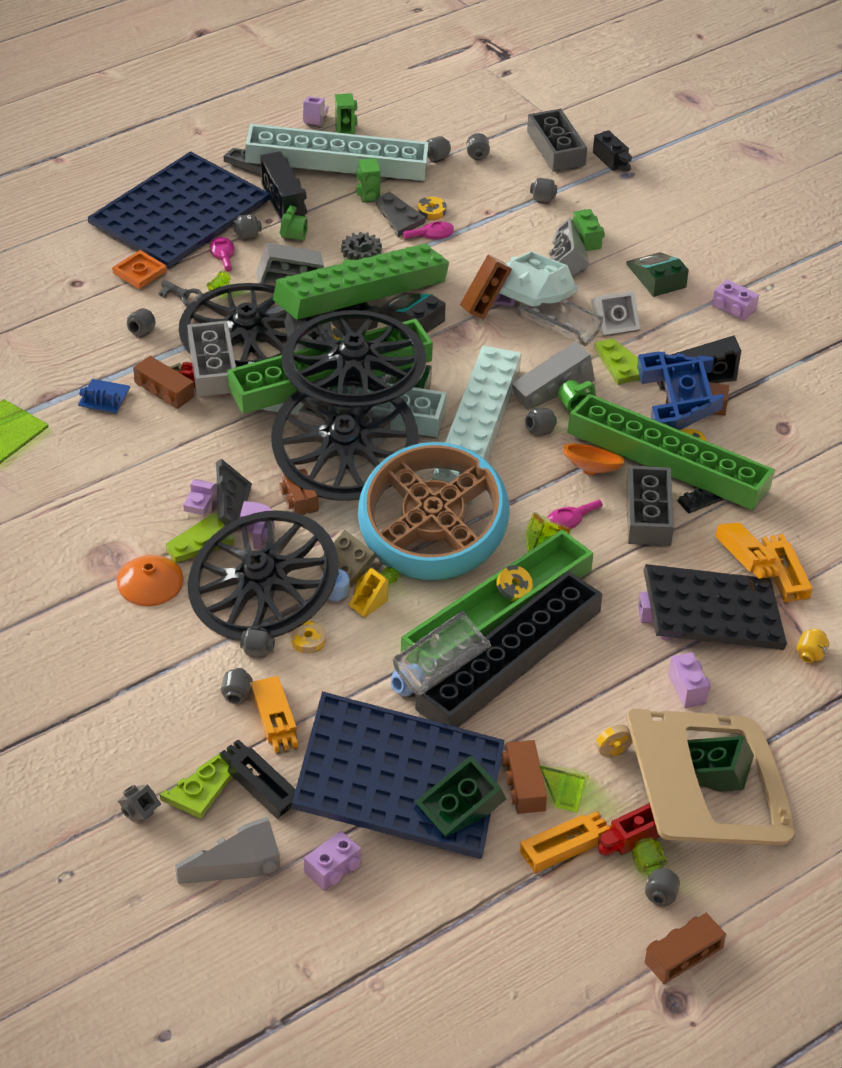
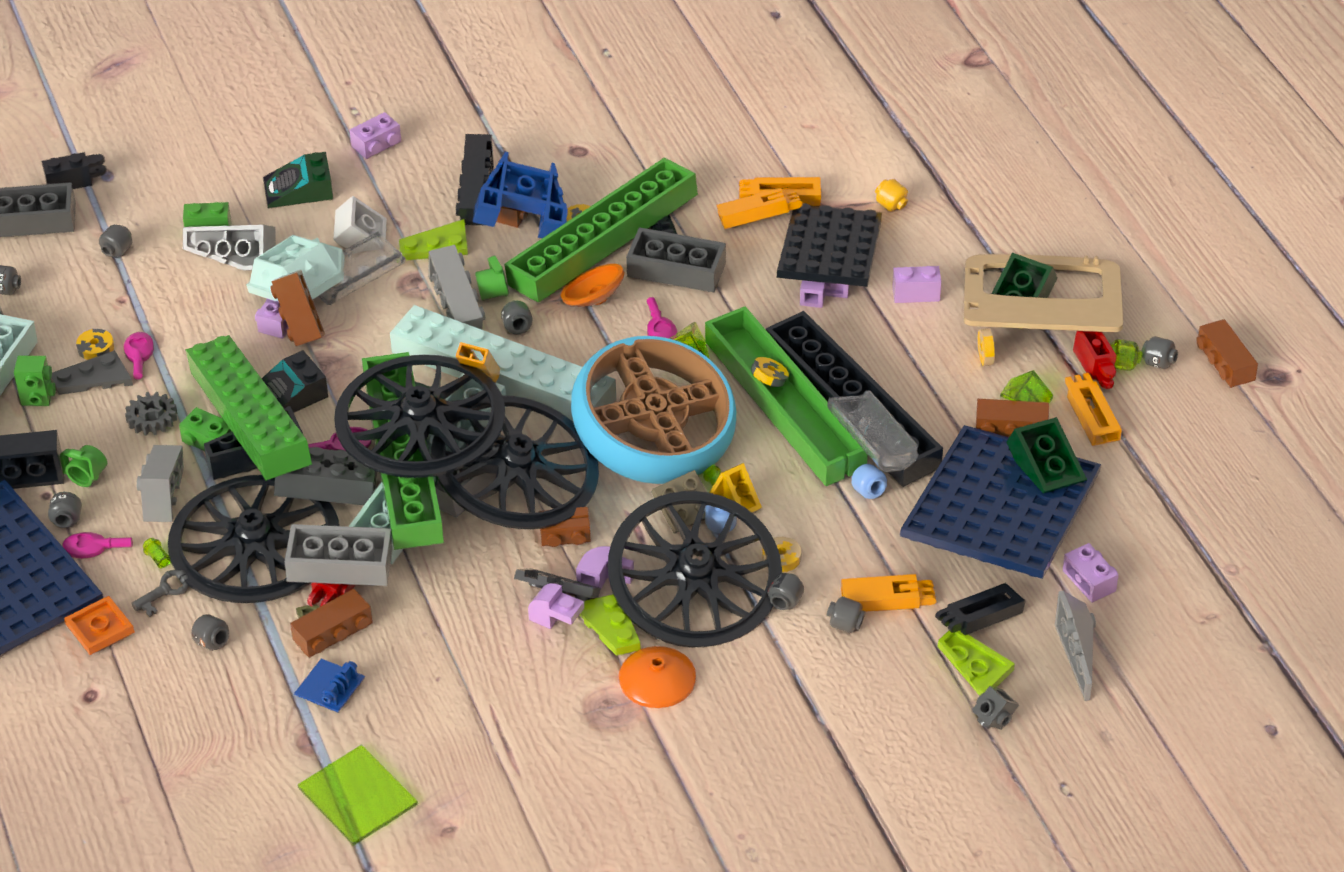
camera: 75 degrees left, 0 degrees up
none -> light orange hinge [455,342,500,383]

